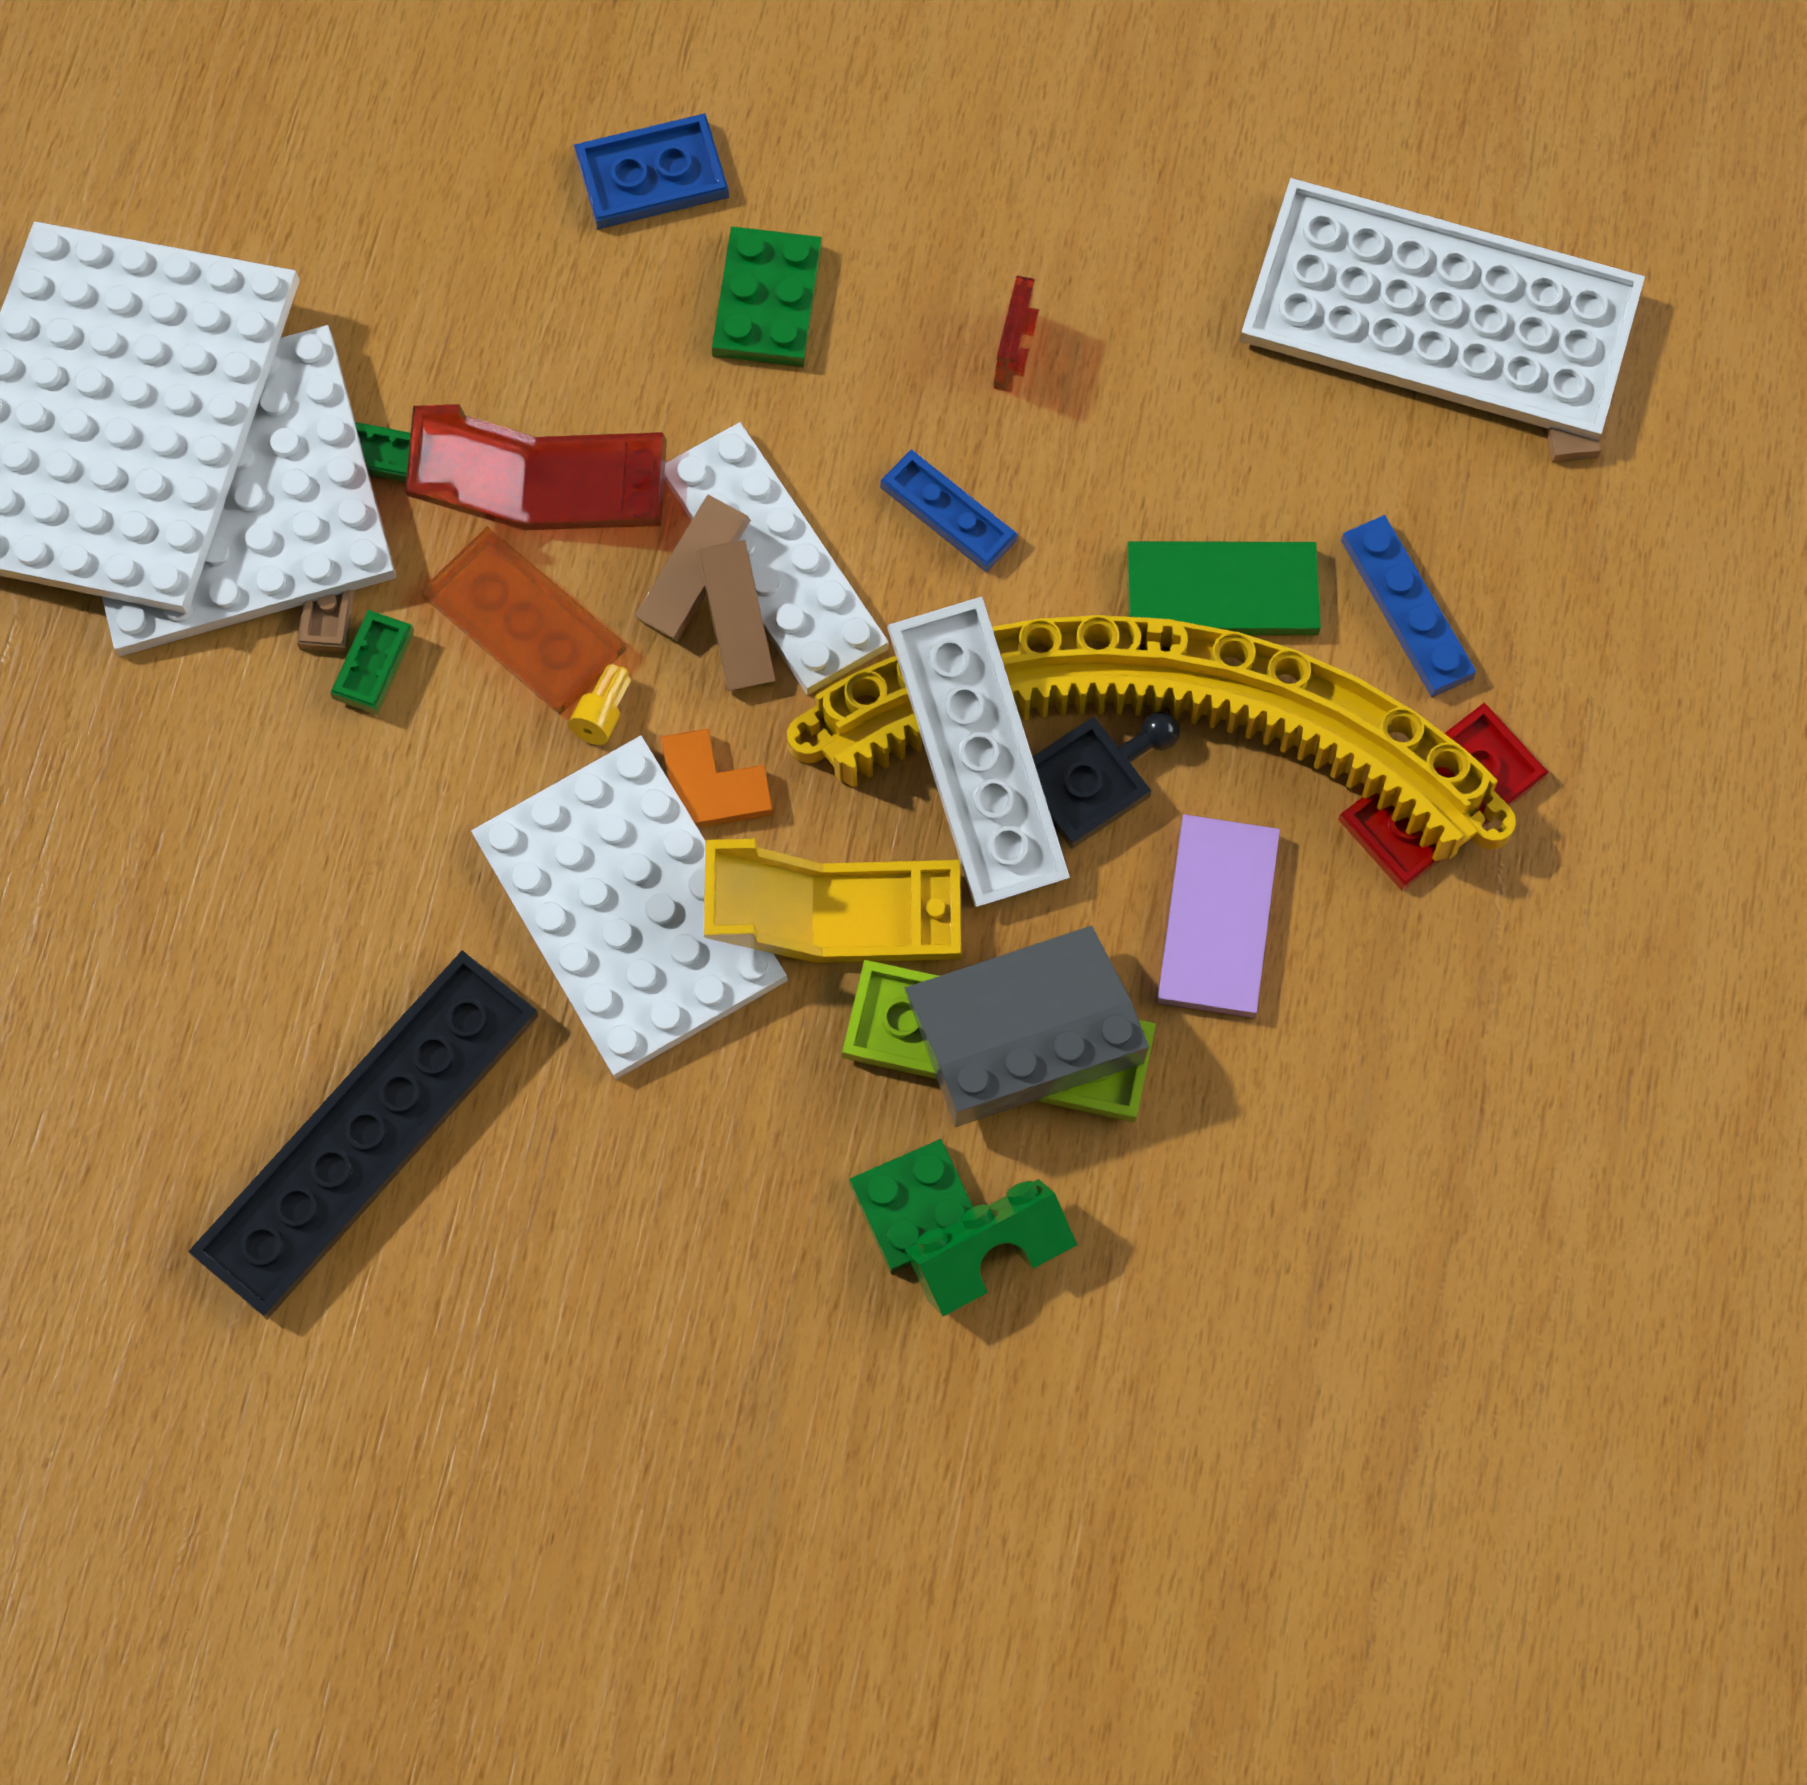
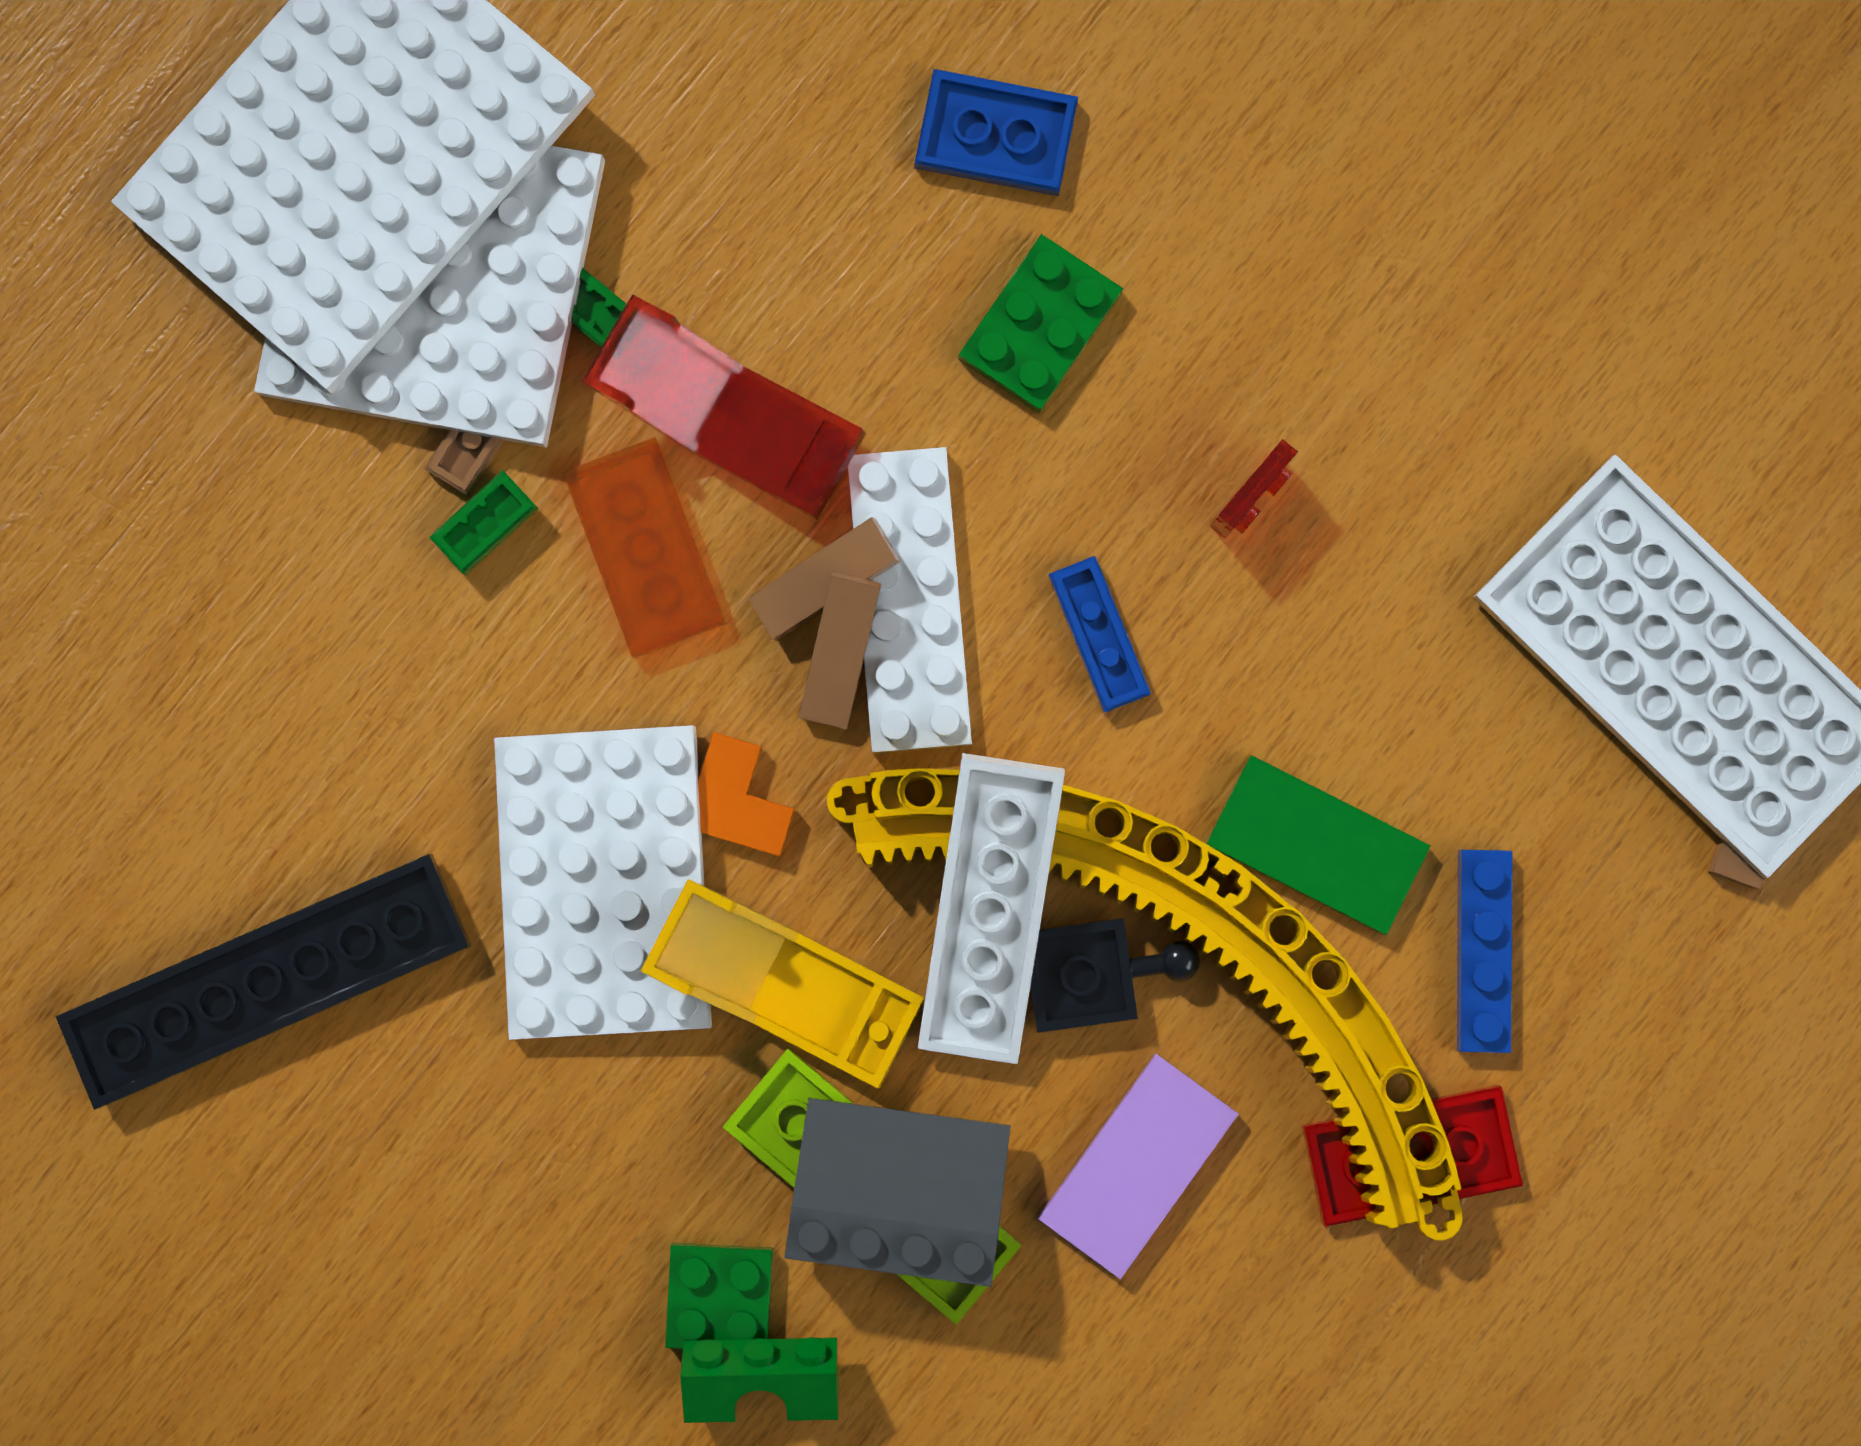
camera: 30 degrees right, 15 degrees up
yellow piece [568,664,631,745] -> none

